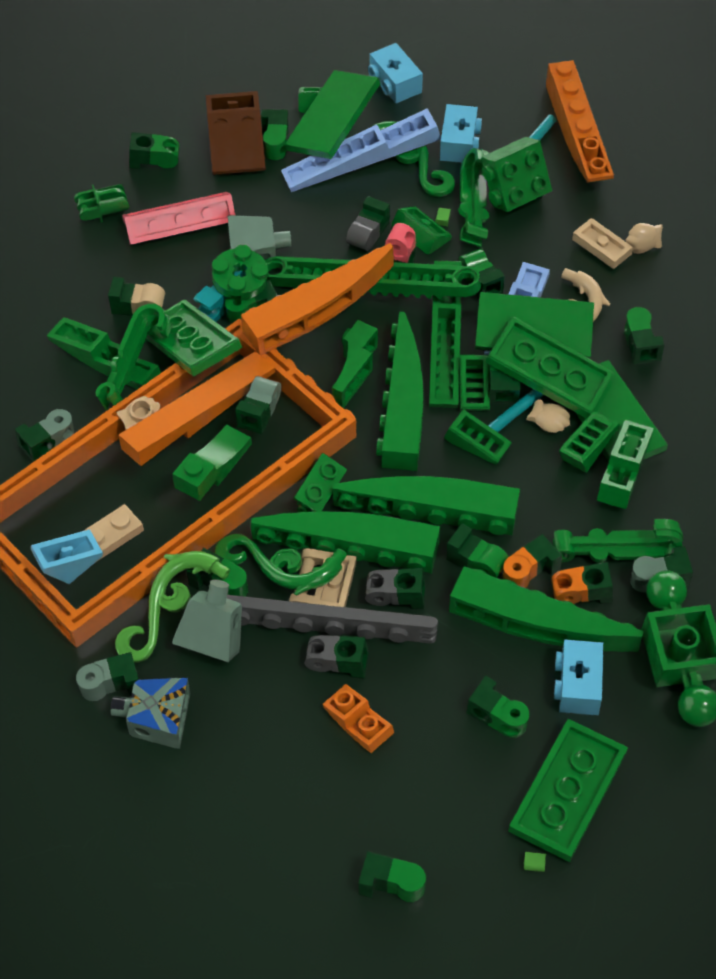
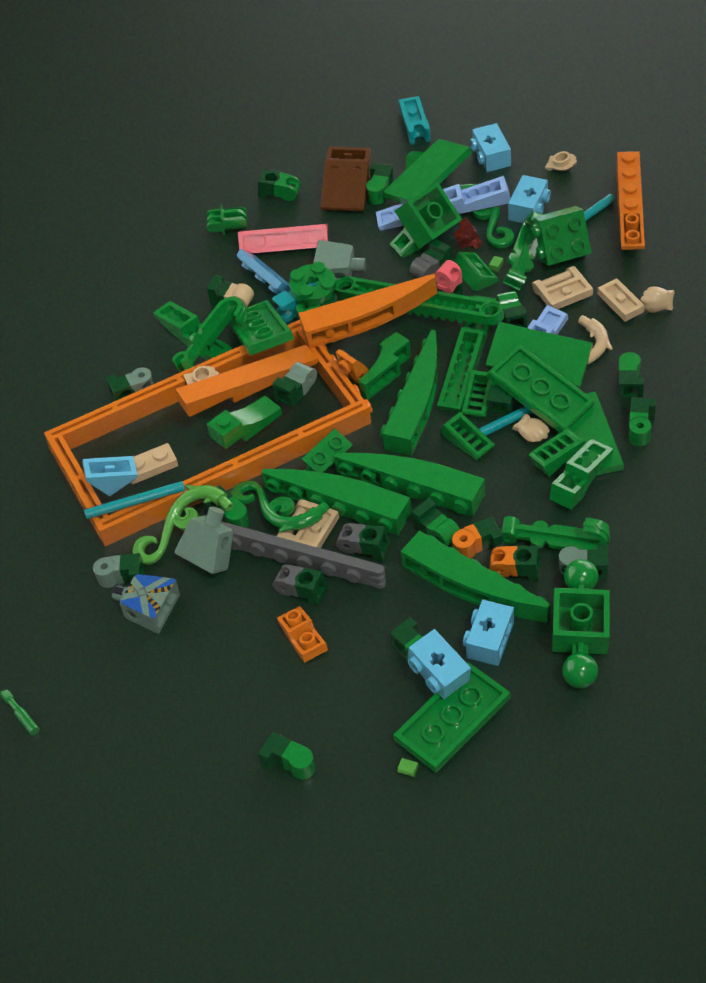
camera: 20 degrees right, 5 degrees down
none -> green piece [0,689,40,736]
none -> teal bar [84,481,185,519]
none -> dark azure tile [237,249,290,294]
none -> orange slope [336,349,369,383]
none -> green slope [390,228,424,258]
none -> green brick [394,182,463,248]
none -> teal plate [399,96,431,145]
none -> medium azure brick [408,629,471,699]
none -> clear red tile [453,218,483,249]
none -> tan plate [532,266,593,309]
none -> tan animal [545,151,577,172]
none -> green leg [628,397,656,446]

